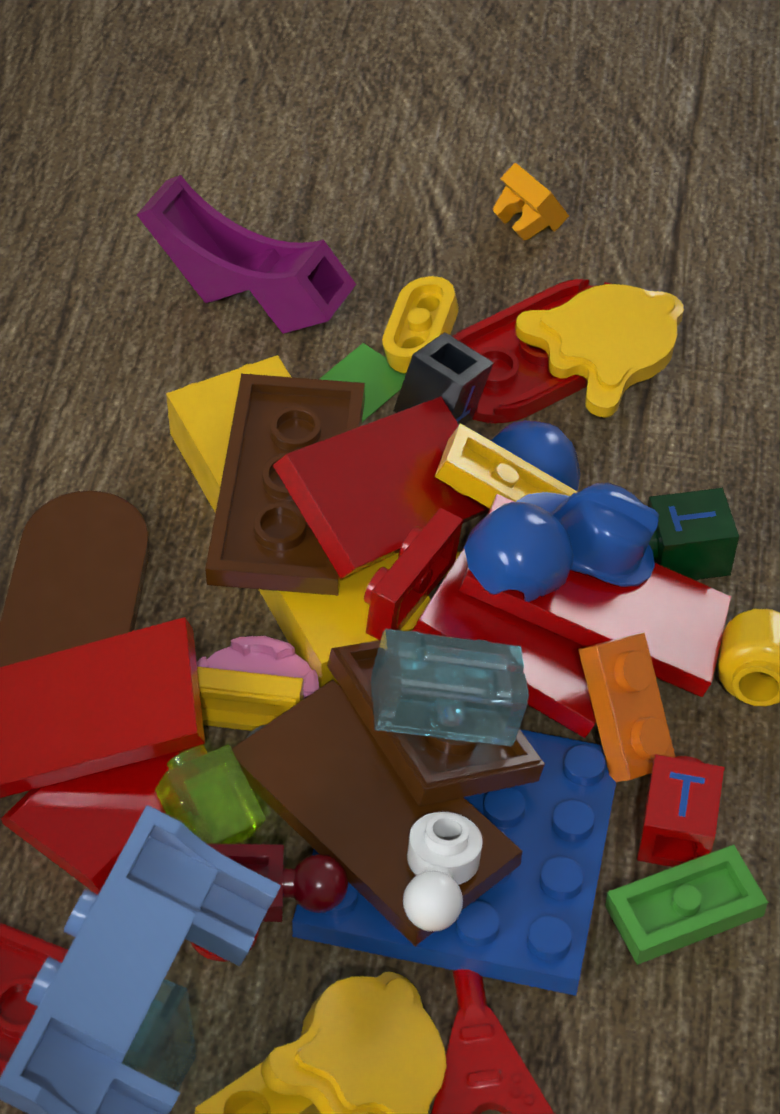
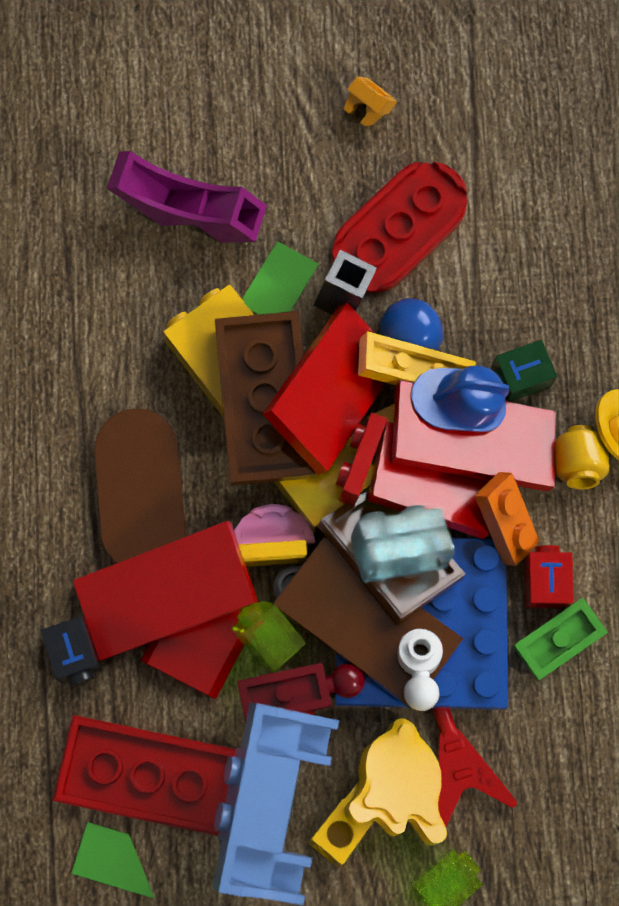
camera: 15 degrees left, 25 degrees up
yellow plate [382,276,459,373] -> none
blue hair [464,502,574,602] -> none
yellow tile [515,284,684,418] -> none

